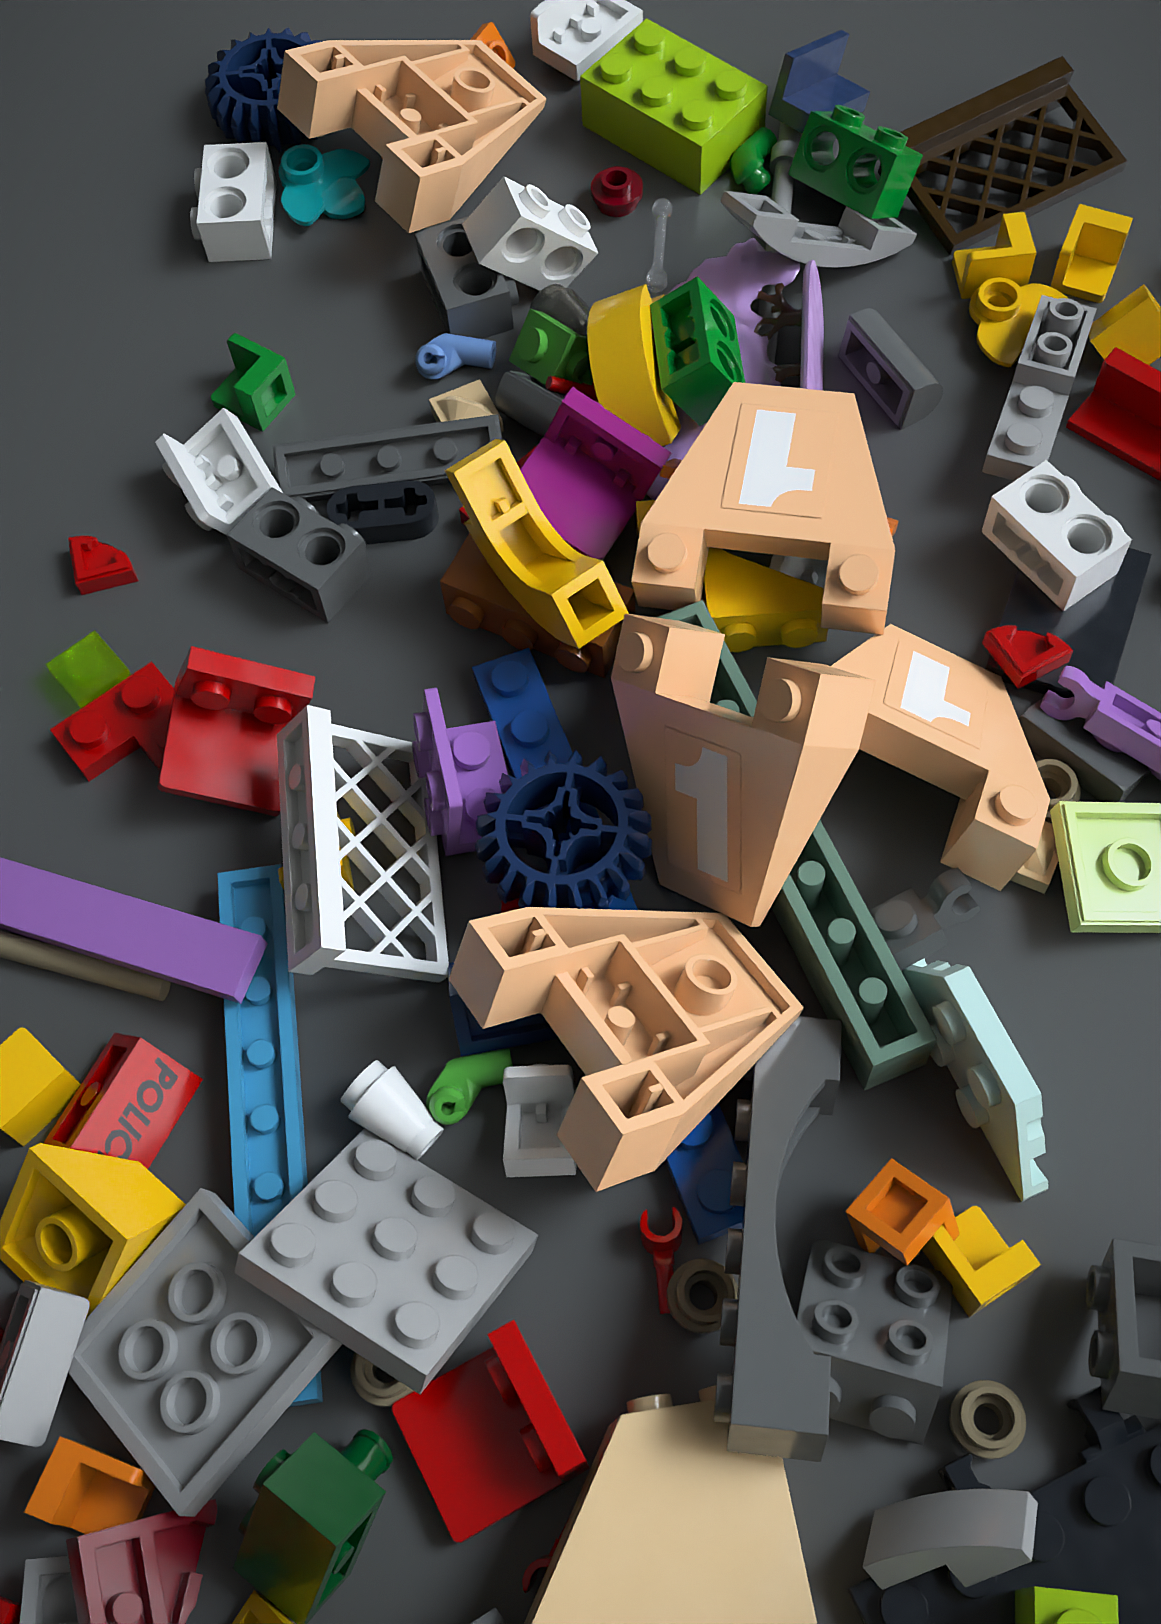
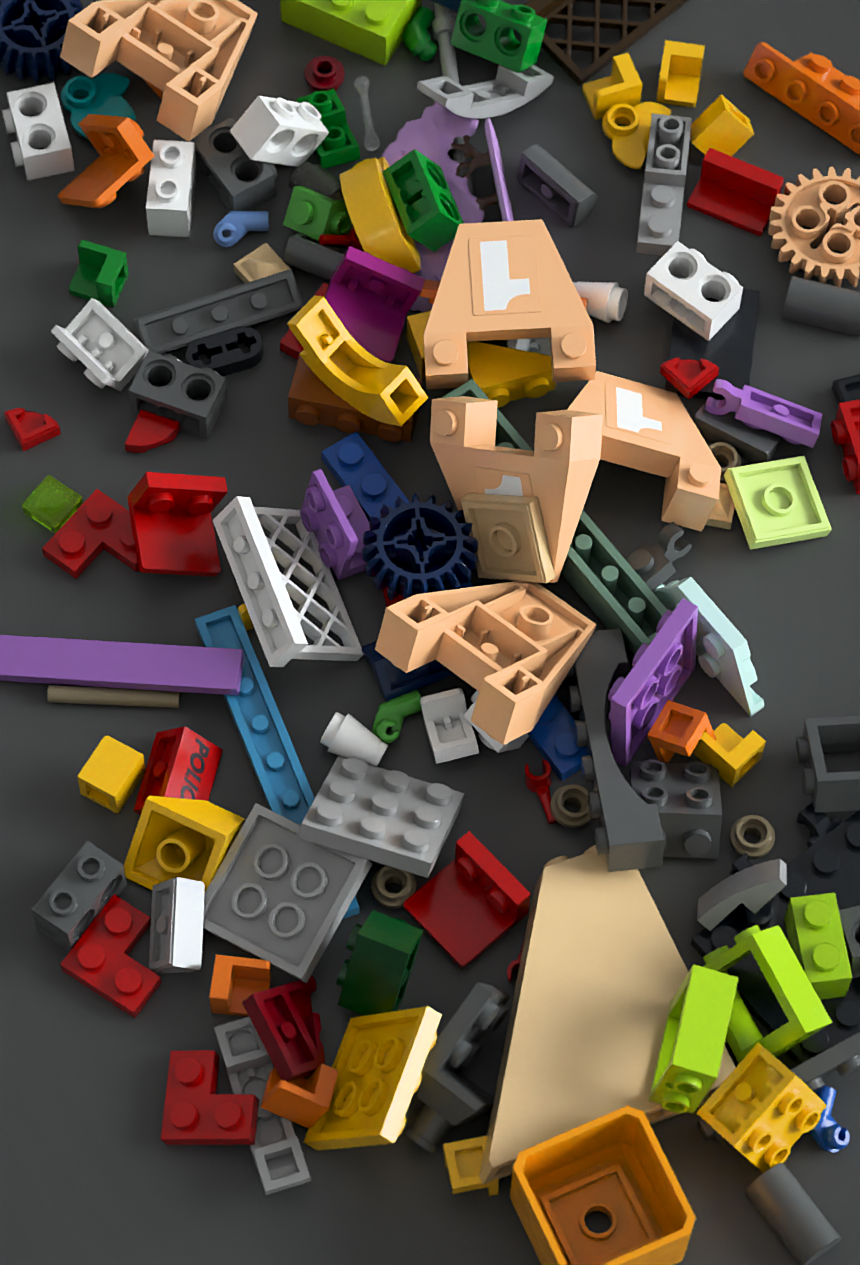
camera: 20 degrees left, 0 degrees up
none -> orange bracket [58,114,154,208]
none -> red tile [125,410,180,453]
none -> white brick [146,140,197,237]
none -> green slope [296,89,361,169]
none -> tan tile [461,493,555,583]
none -> white cone [573,282,628,323]
none -> medium lavender plate [608,598,698,767]

